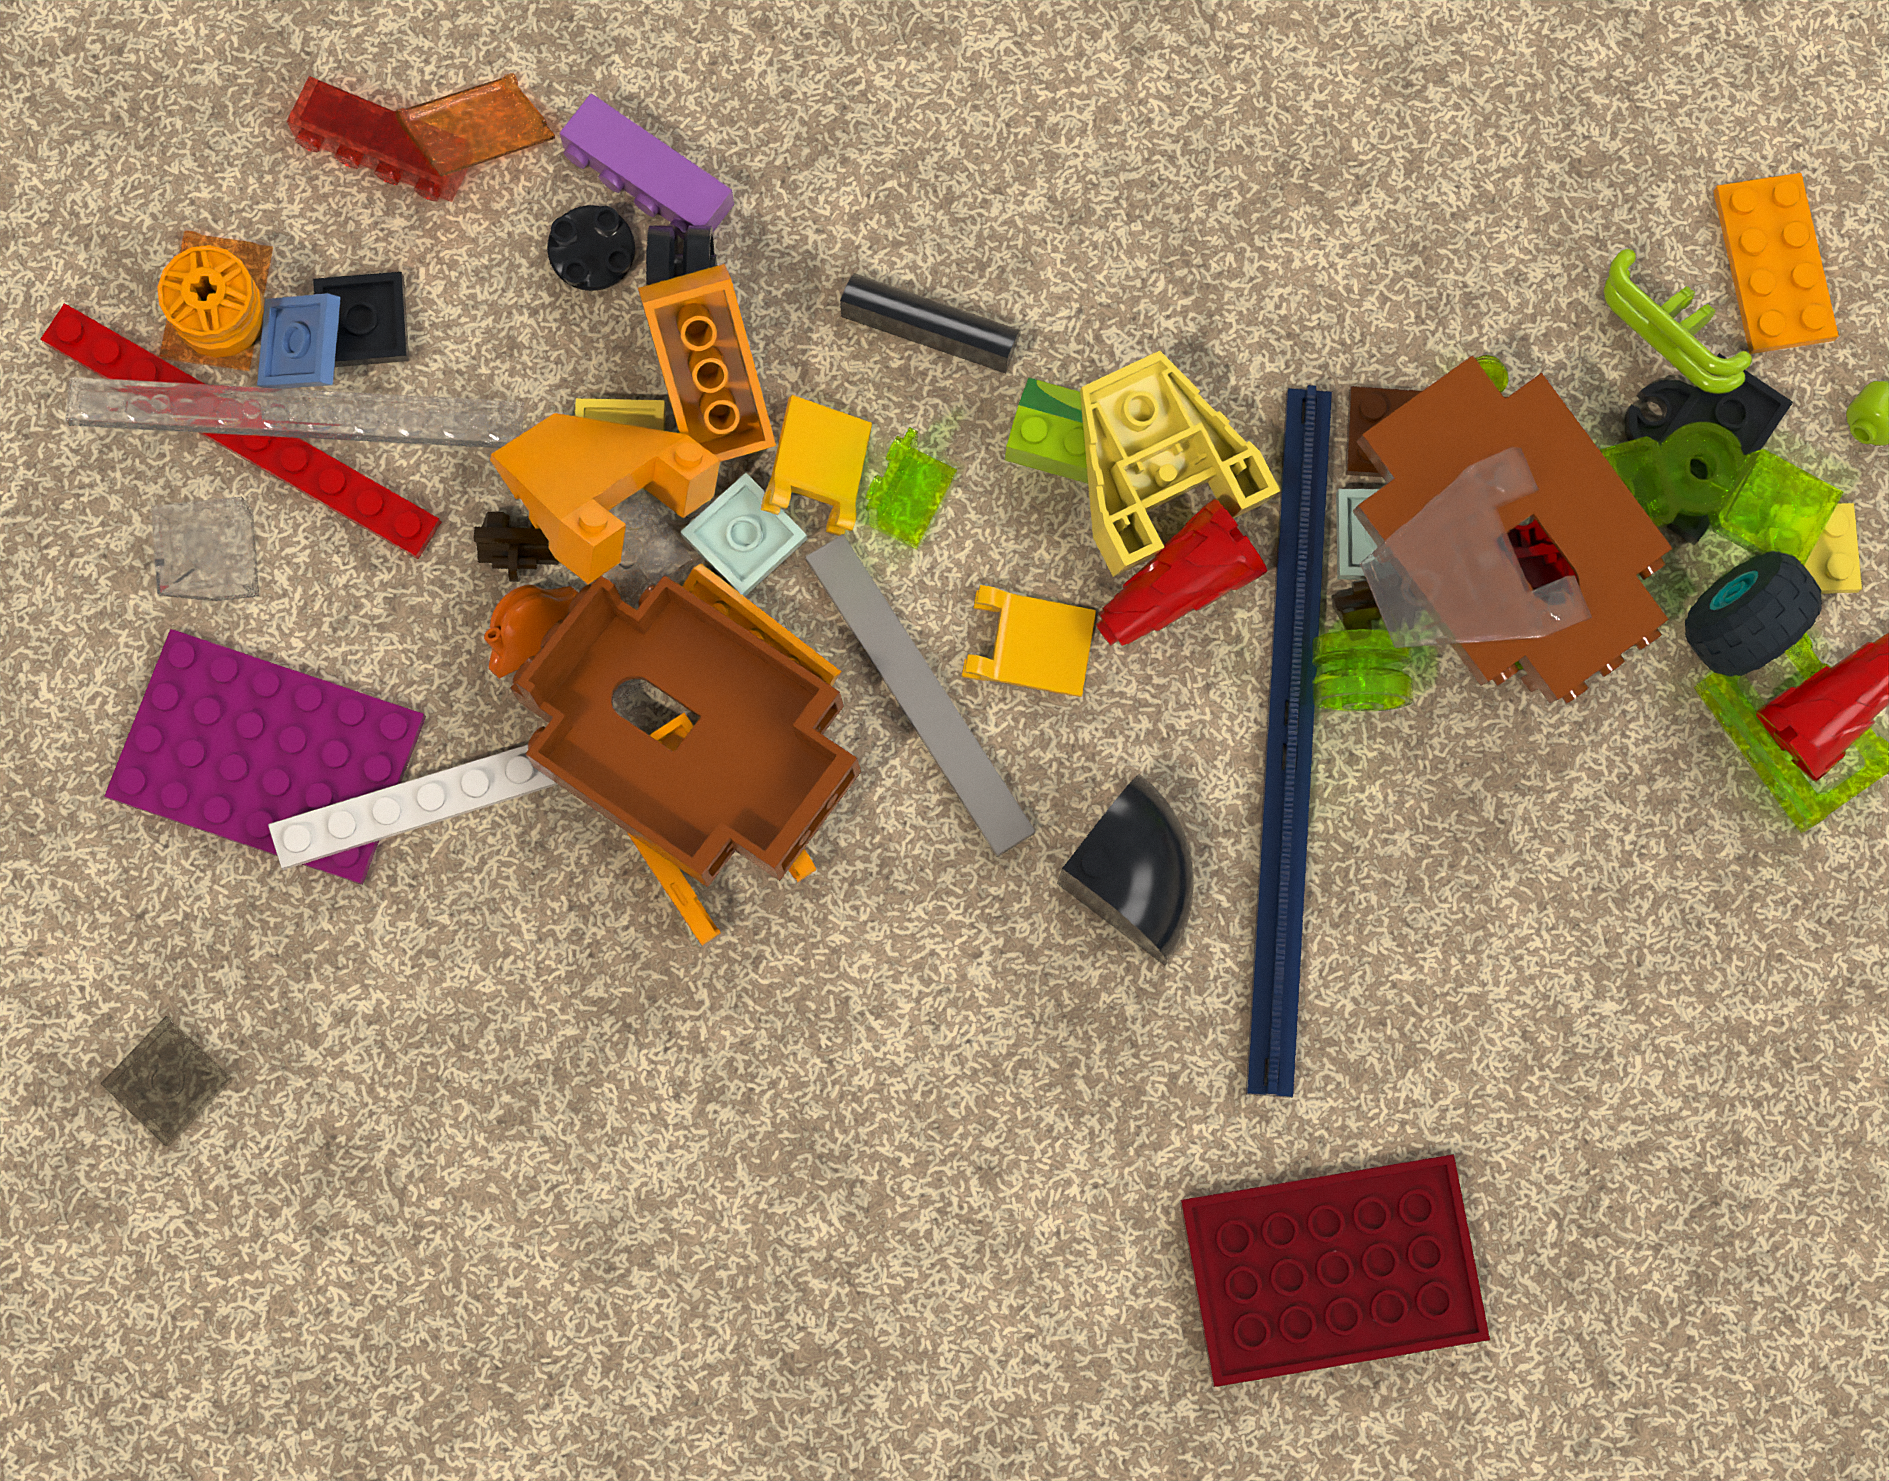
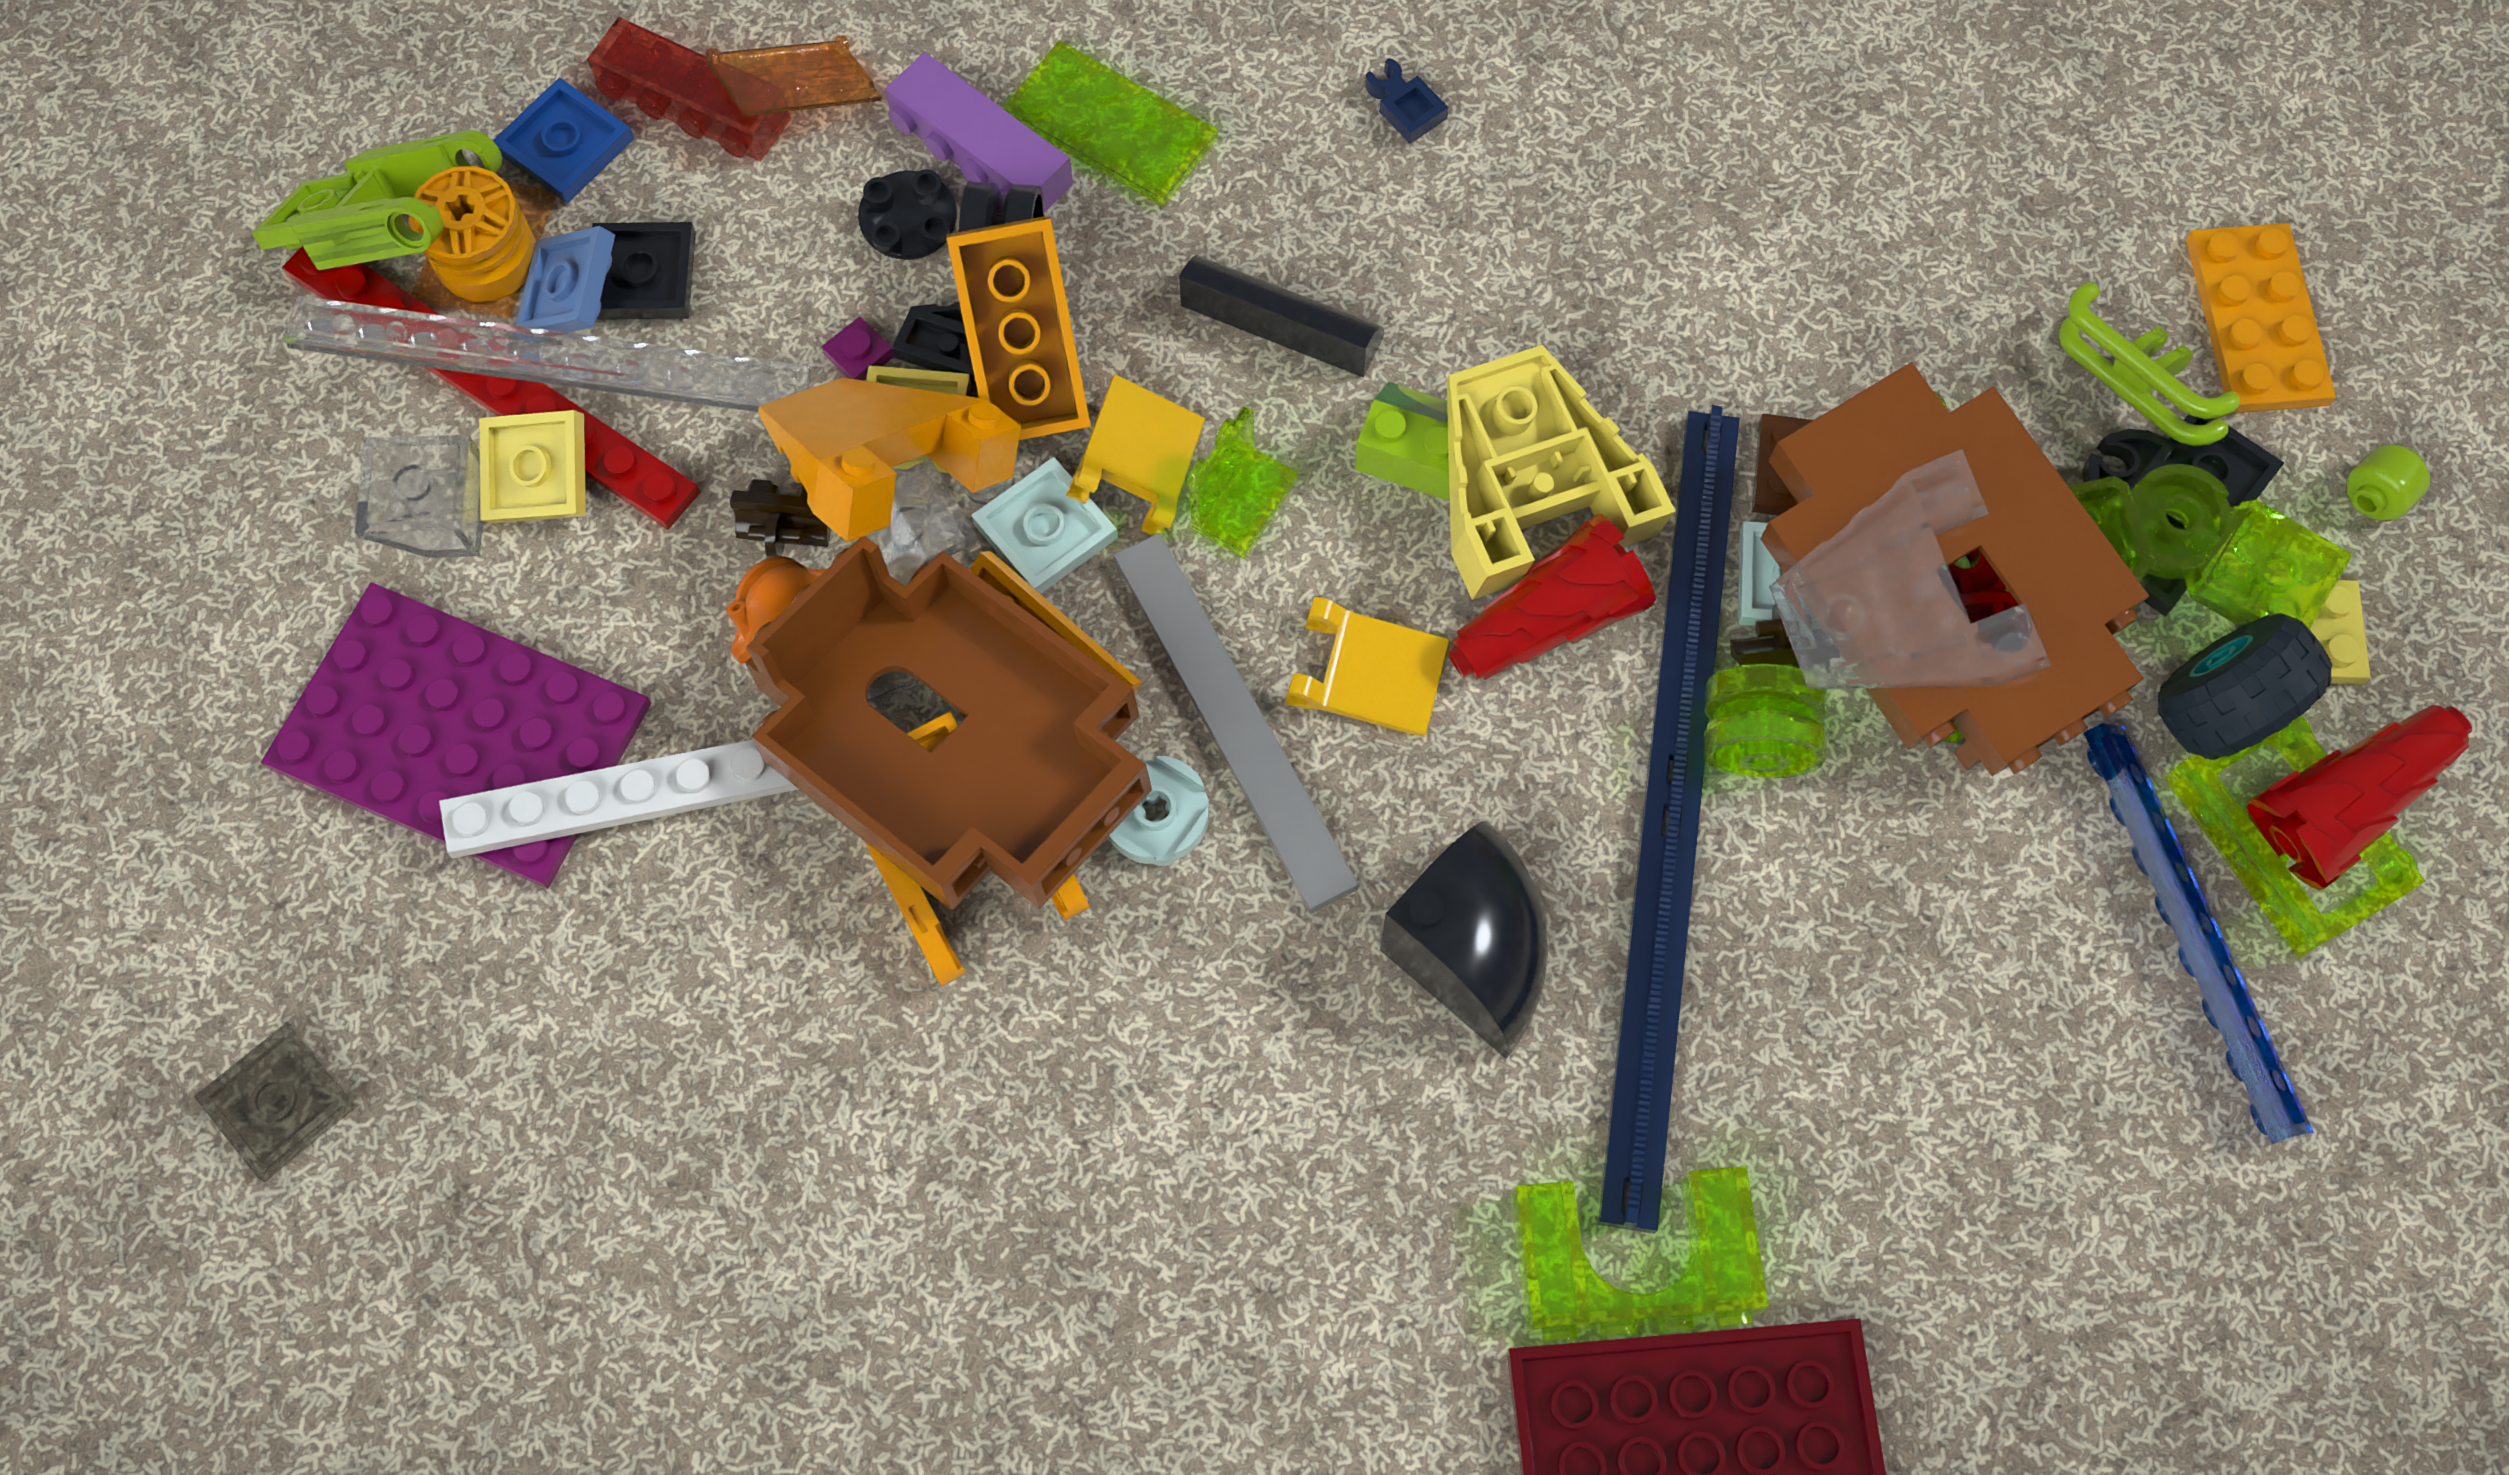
camera: 10 degrees right, 10 degrees down
none -> lime plate [251,130,502,270]
none -> light yellow plate [479,410,586,523]
none -> blue plate [493,77,635,204]
none -> magenta plate [821,316,894,381]
none -> black wing [892,301,976,384]
none -> clear neon green plate [1003,40,1218,208]
none -> light aqua plate [1108,756,1209,866]
none -> dark blue plate [1365,58,1449,144]
none -> clear neon green arch [1511,1166,1769,1344]
none -> clear blue plate [2083,723,2314,1144]

